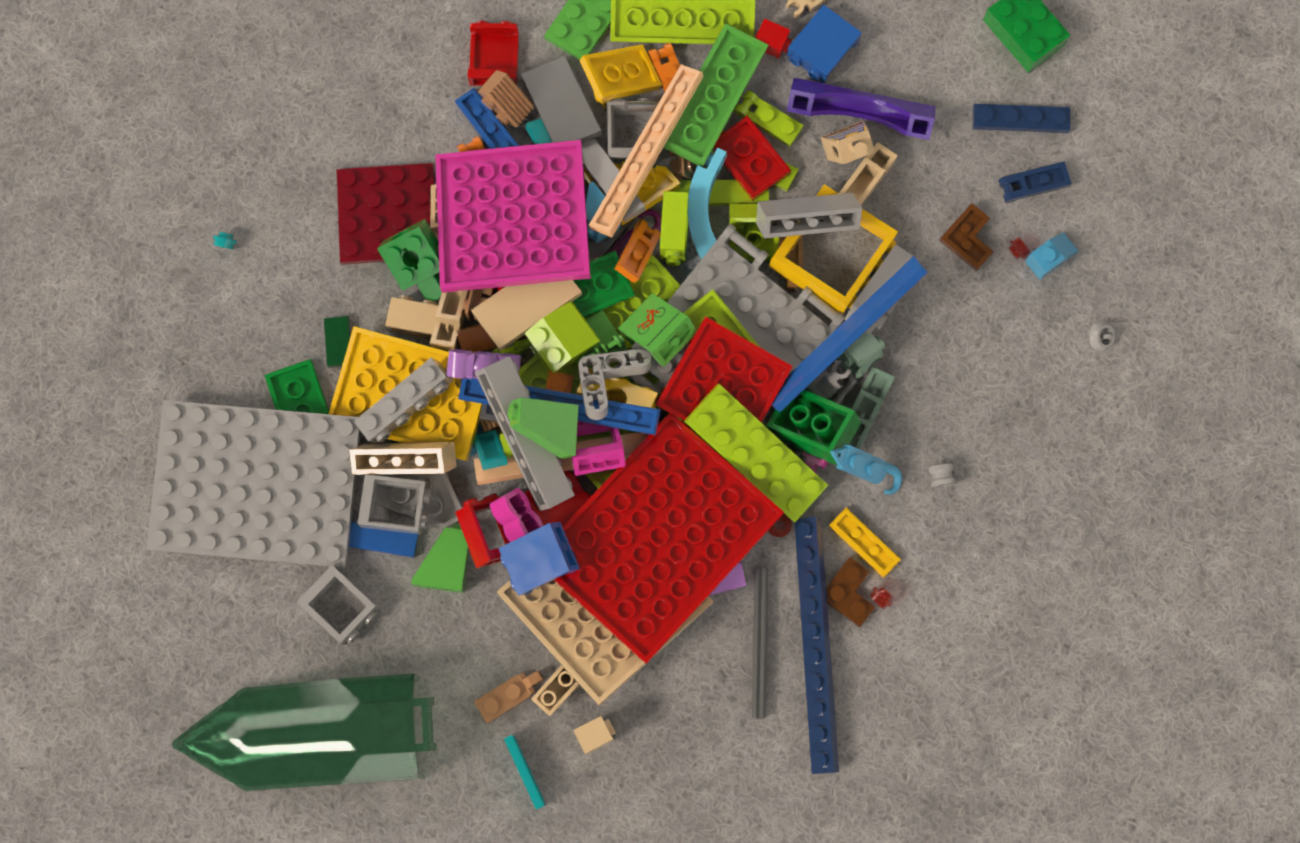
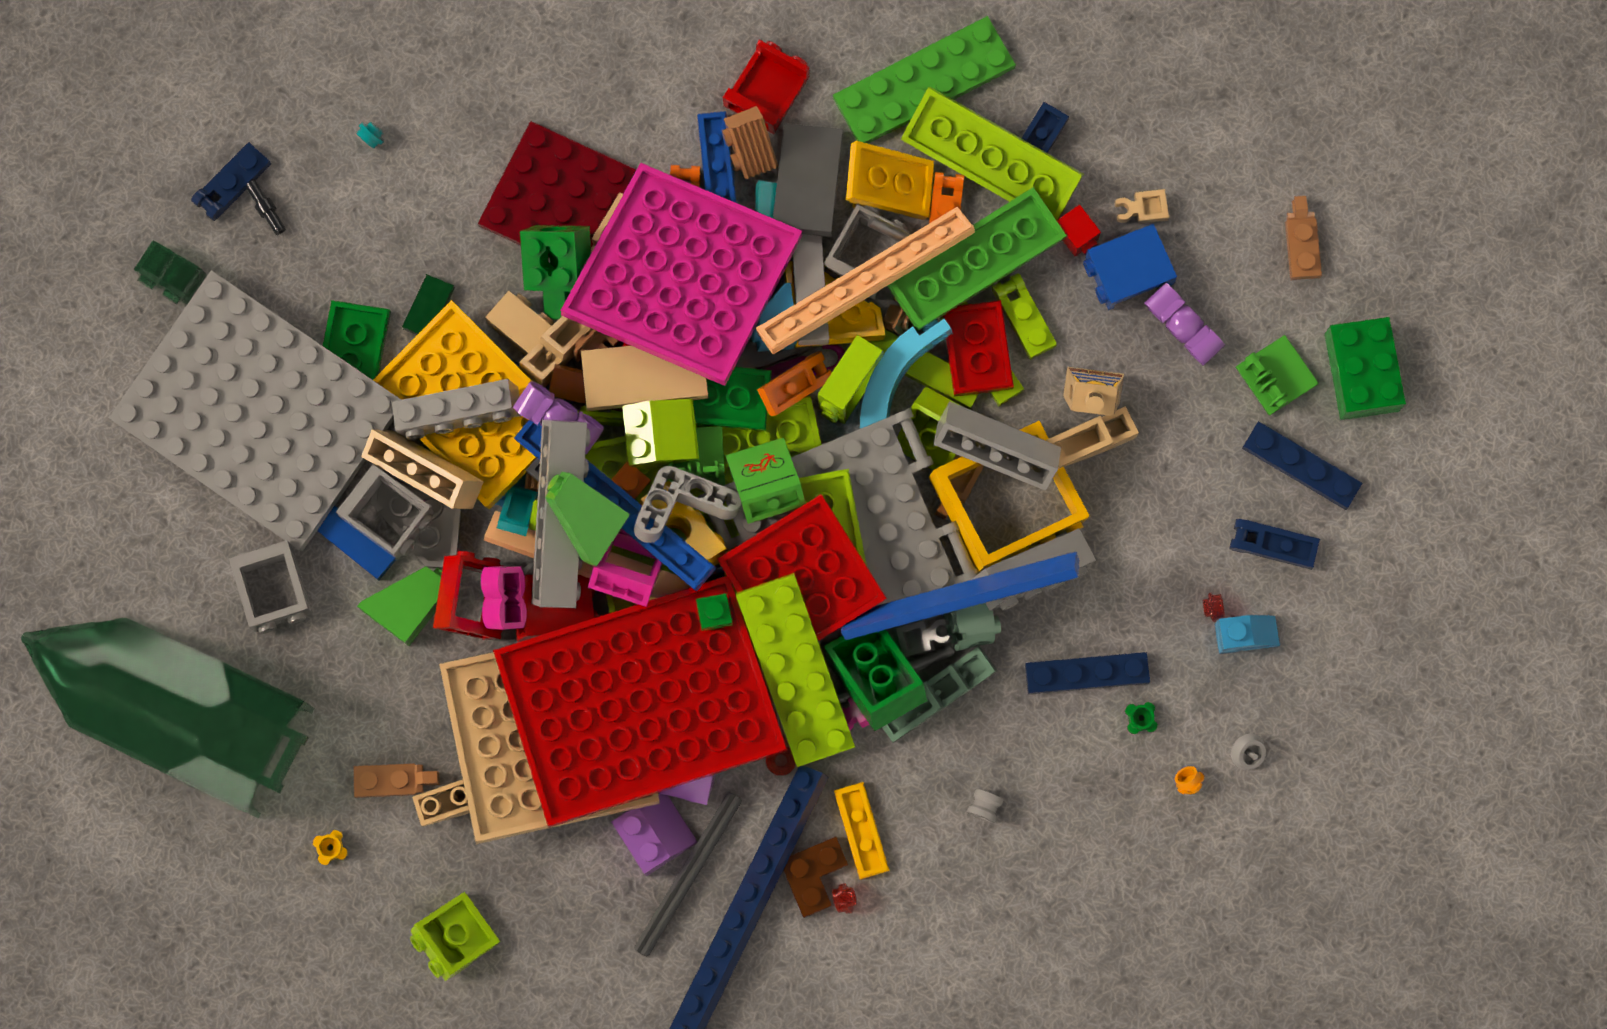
camera: 30 degrees right, 0 degrees up
panel [499,522,580,596] -> none
teal tile [504,735,546,810] -> none
tan brick [573,716,616,755] -> none
dark purple arch [787,78,936,140] -> none
dark azure plate [830,444,902,495] -> none
reddish brown plate [939,203,994,272] -> none
none -> clear green brick [133,240,207,304]
none -> dark blue plate [191,142,271,221]
none -> black bar [245,180,286,235]
none -> yellow plate [313,830,348,865]
none -> lime plate [410,891,500,982]
none -> medium lavender slope [611,794,697,876]
none -> green plate [696,593,732,631]
none -> dark blue plate [1025,652,1150,694]
none -> green plate [1125,702,1158,734]
none -> medium lavender piece [1144,283,1225,366]
none -> light orange plate [1175,766,1204,795]
none -> bright green hinge [1235,335,1319,416]

